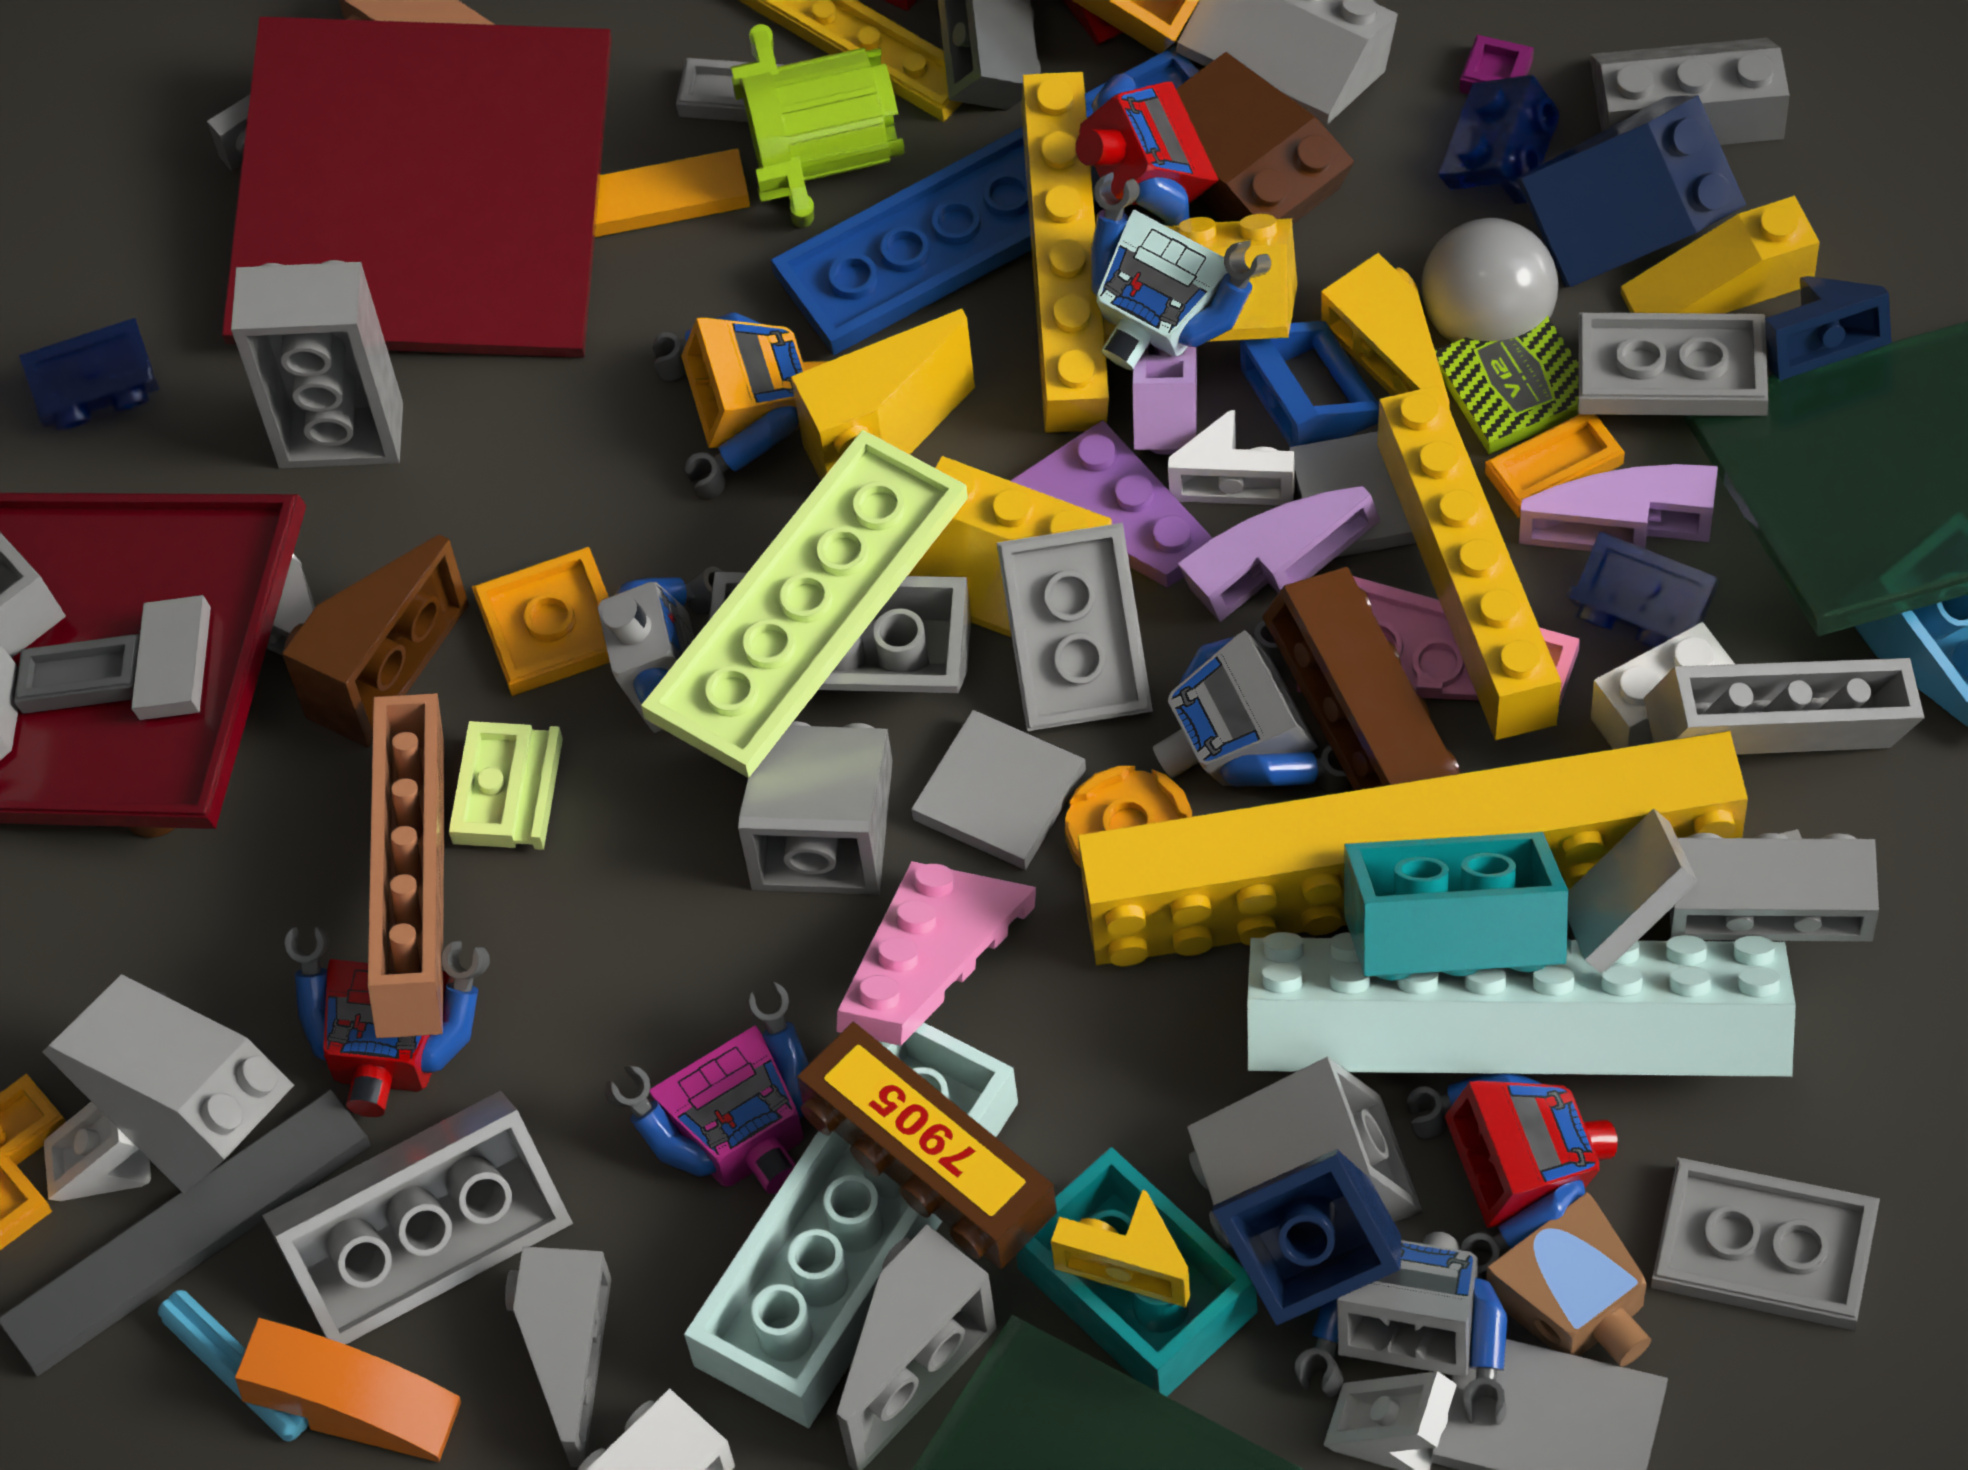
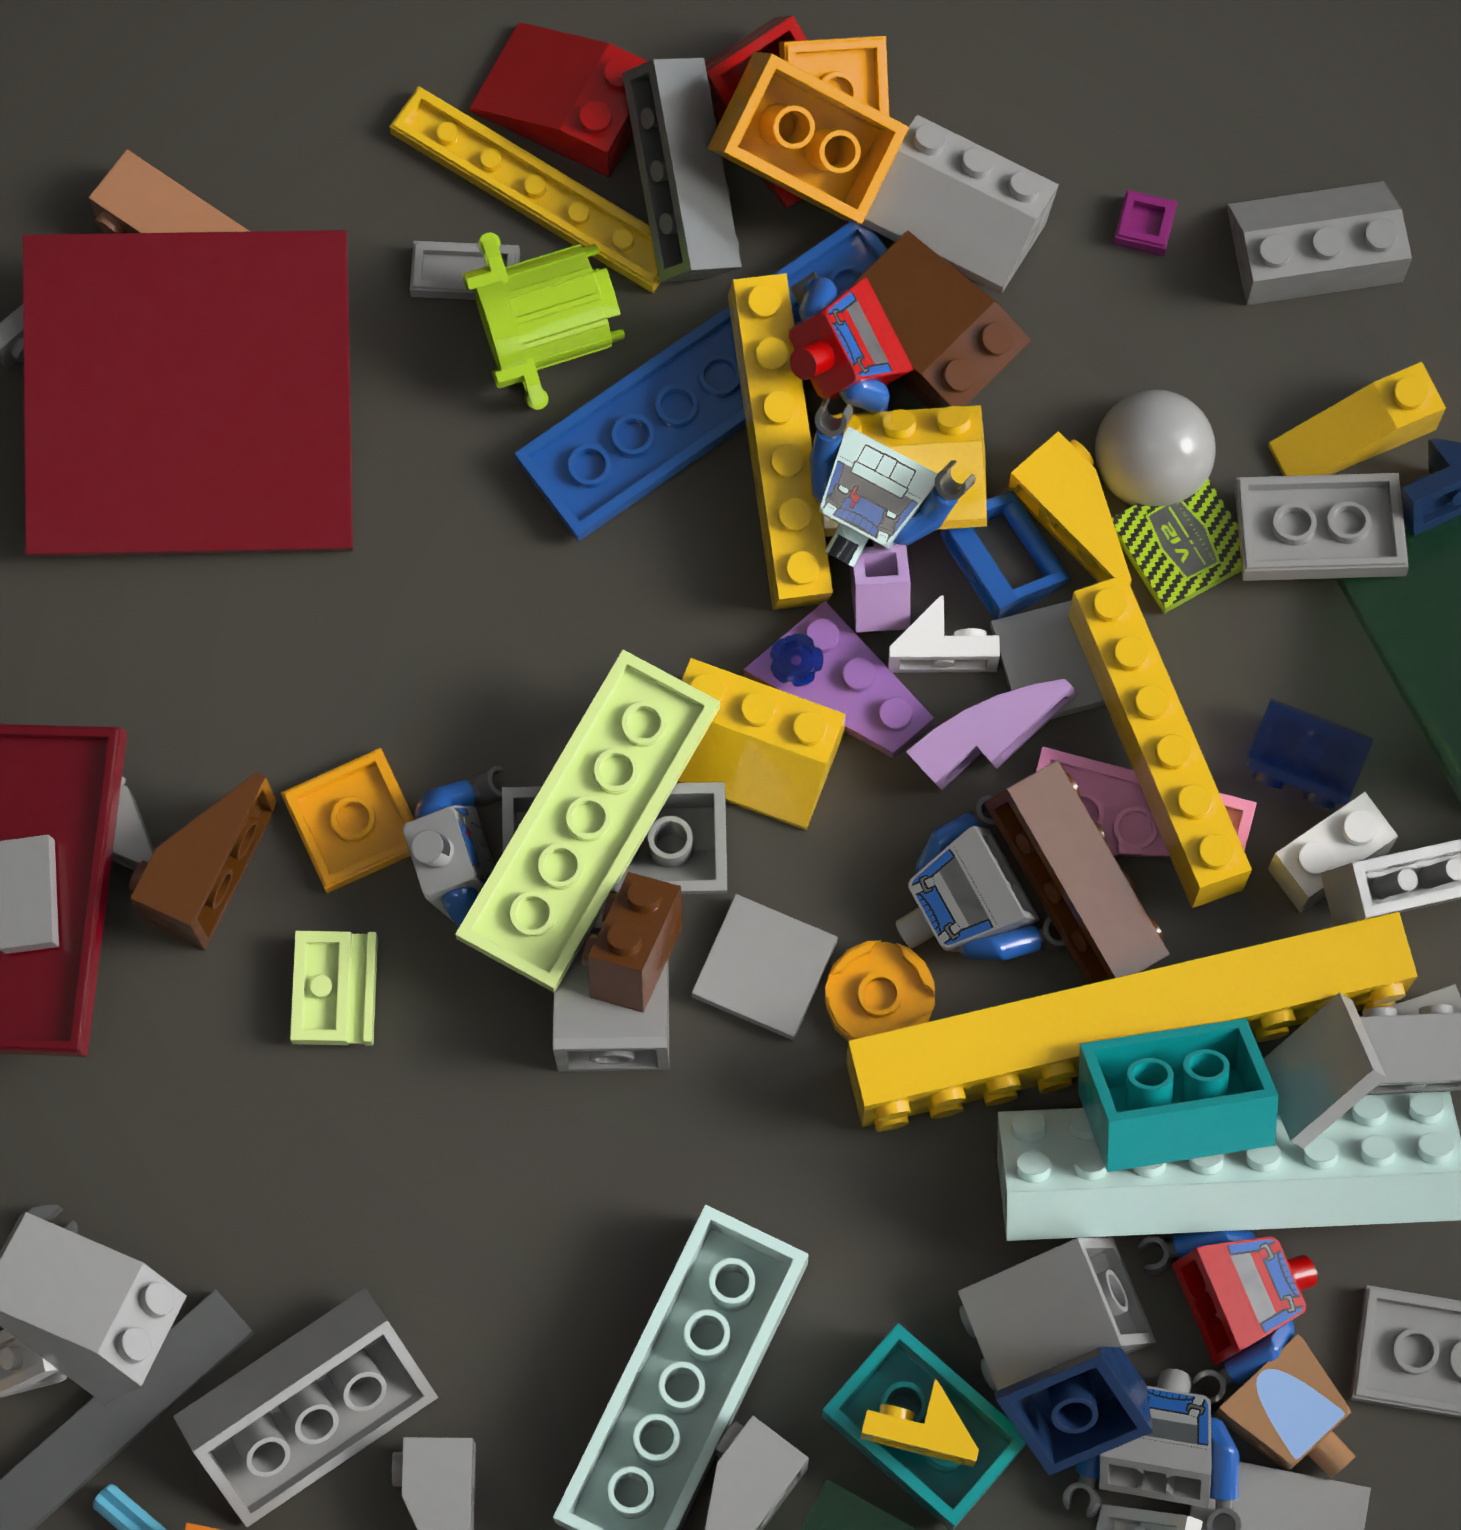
camera: 10 degrees left, 15 degrees up
light grey brick [231,260,403,469] -> none
torso [285,926,490,1117] -> none
nougat brick [368,693,445,1038] -> none
light orange tile [595,148,750,237] -> none
torso [605,982,809,1194] -> none
torso [652,312,828,500] -> none
yellow slope [791,309,975,480] -> none
reddish brown brick [797,1021,1057,1270] -> none
bright pink wing [836,861,1036,1046] -> none
light grey tile [997,523,1153,731] -> none
clear blue bracket [1438,74,1559,204] -> none
light orange tile [1485,414,1625,518] -> none
dark blue slope [1516,95,1746,287] -> none
lavender slope [1519,464,1718,557] -> none
none -> reddish brown brick [582,872,682,1013]
none -> clear blue plate [770,634,824,687]

